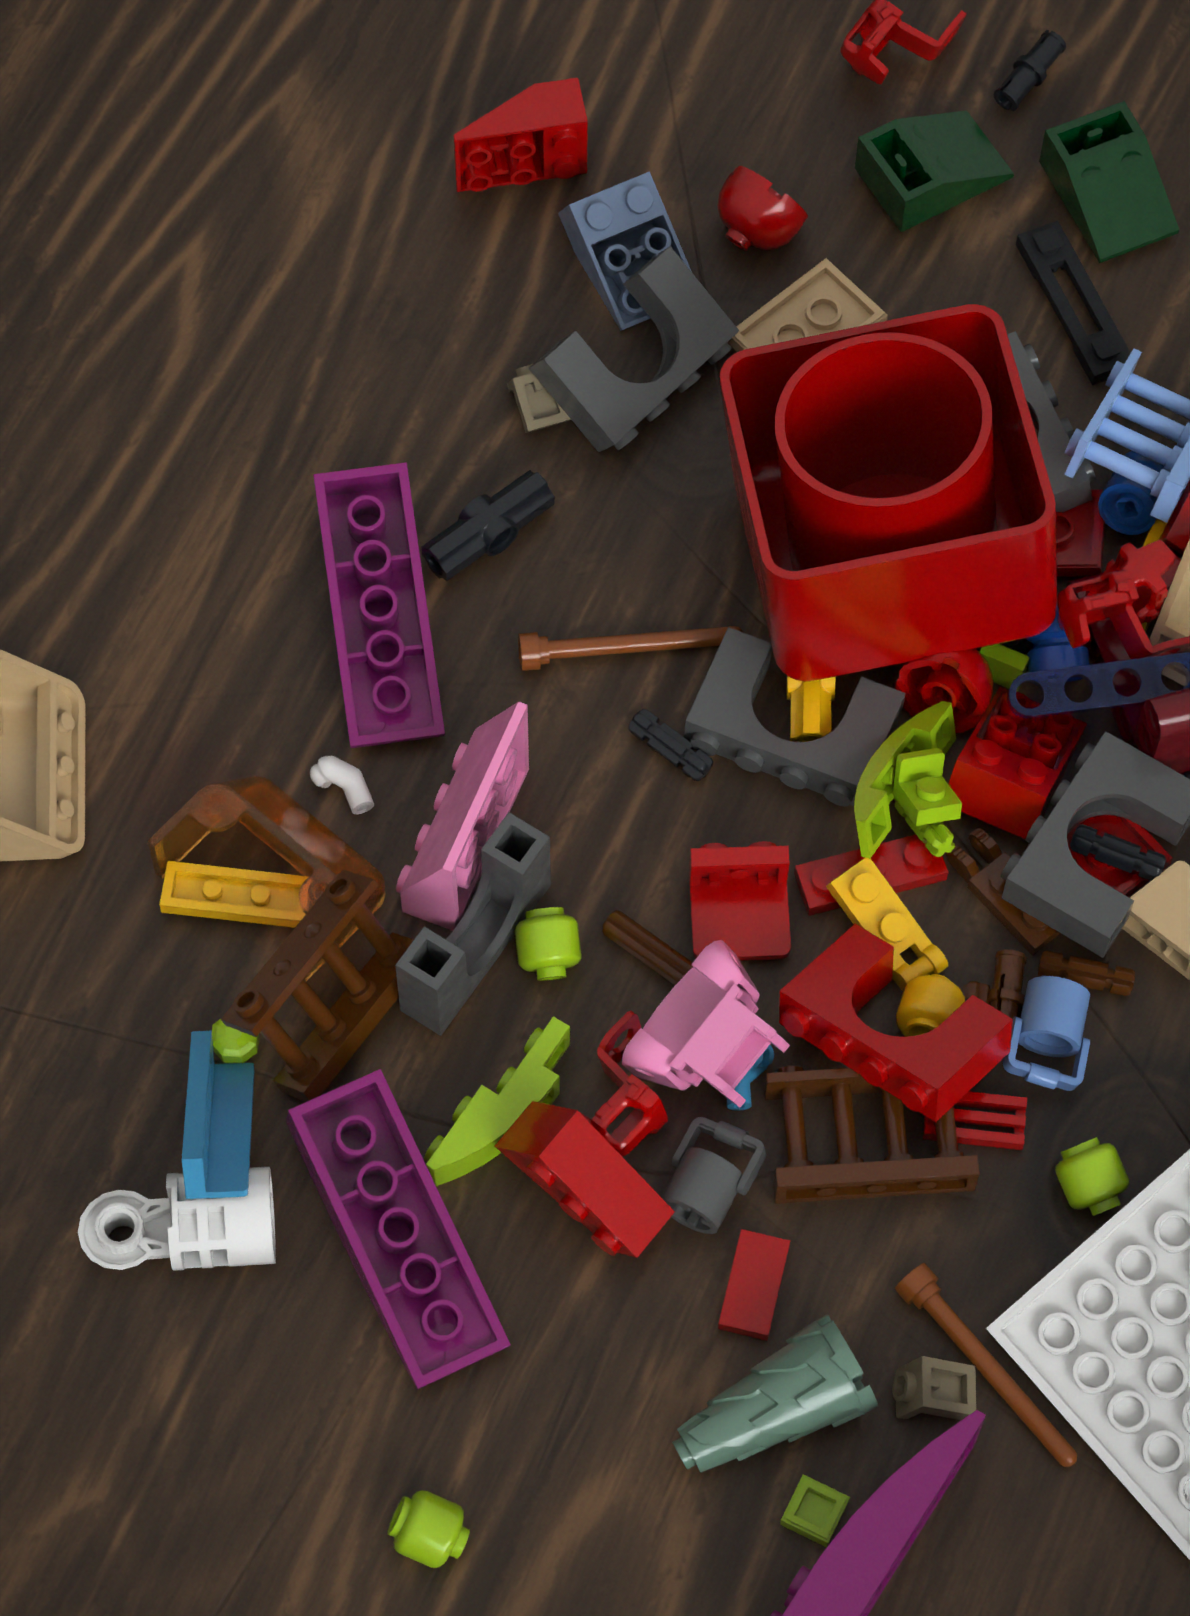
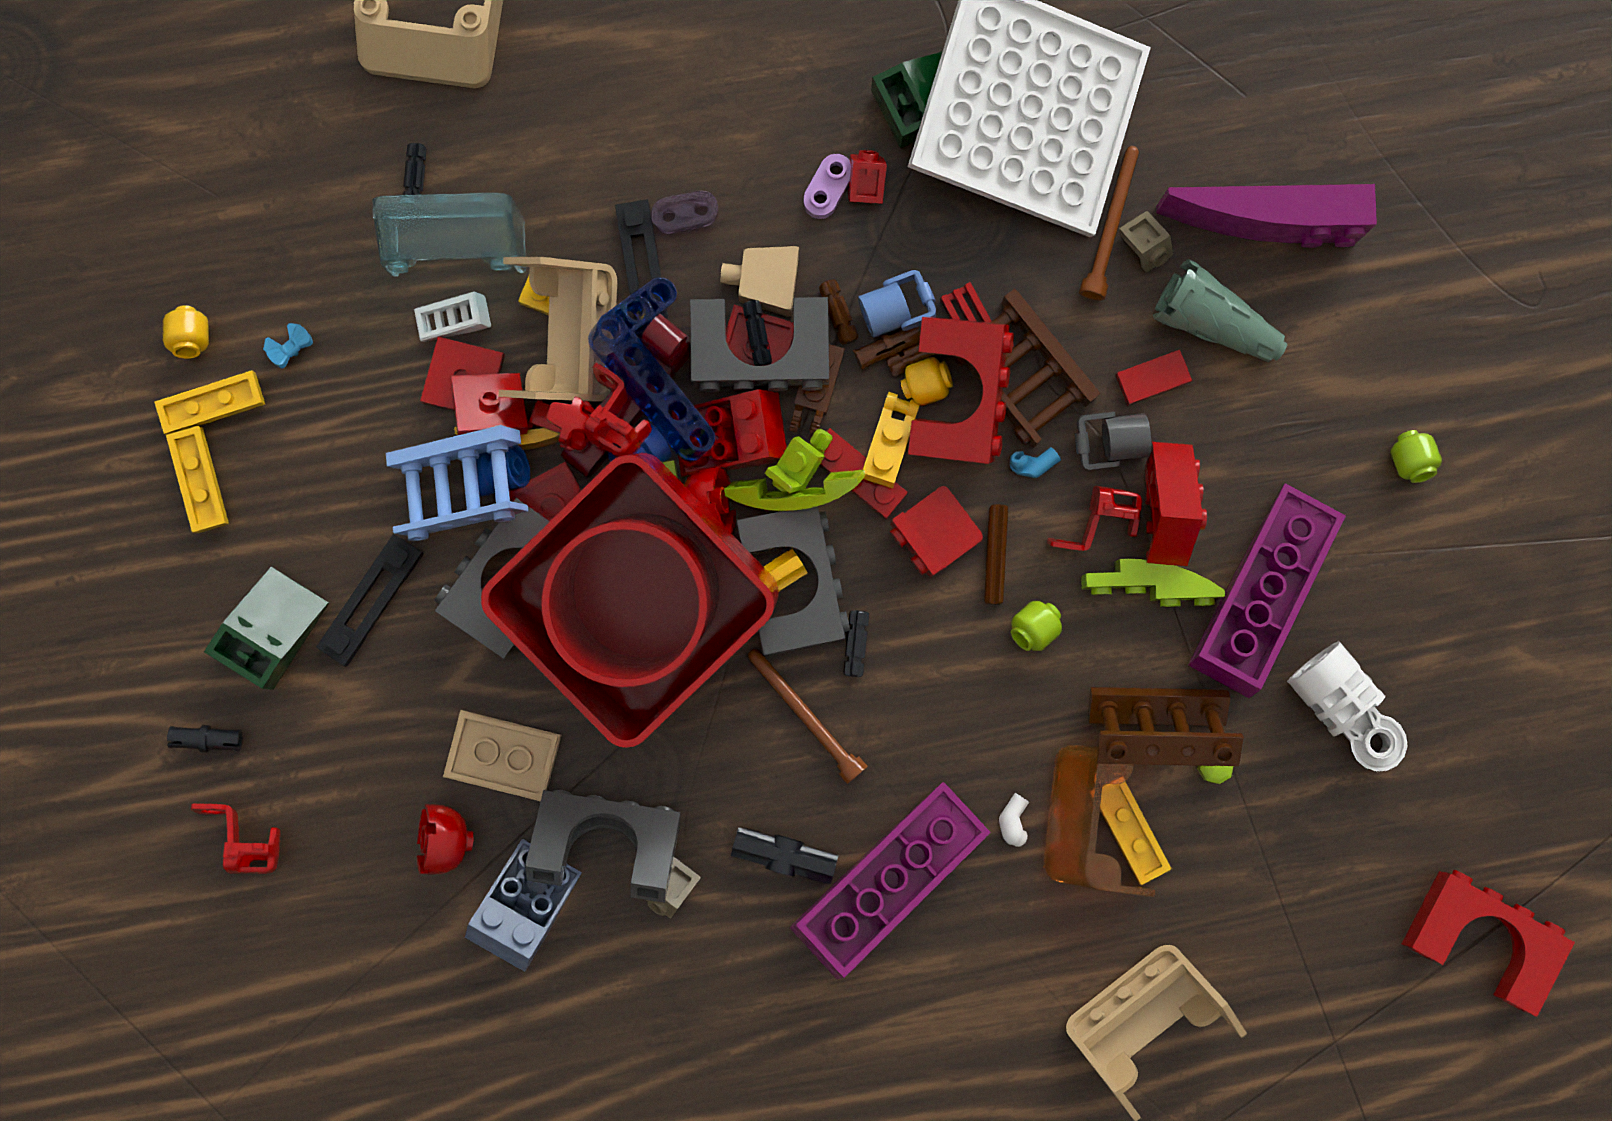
camera: 125 degrees left, 20 degrees up
dark azure panel [182,1031,255,1199] -> none
dark grey arch [395,812,551,1036] -> none
bright pink slope [396,702,529,931] -> none
red slope [453,78,588,192] -> none
bright pink piece [622,940,790,1108] -> none
lime tile [780,1474,850,1548] -> none
dark green slope [855,110,1014,232] -> none
lime head [1055,1137,1130,1216] -> none

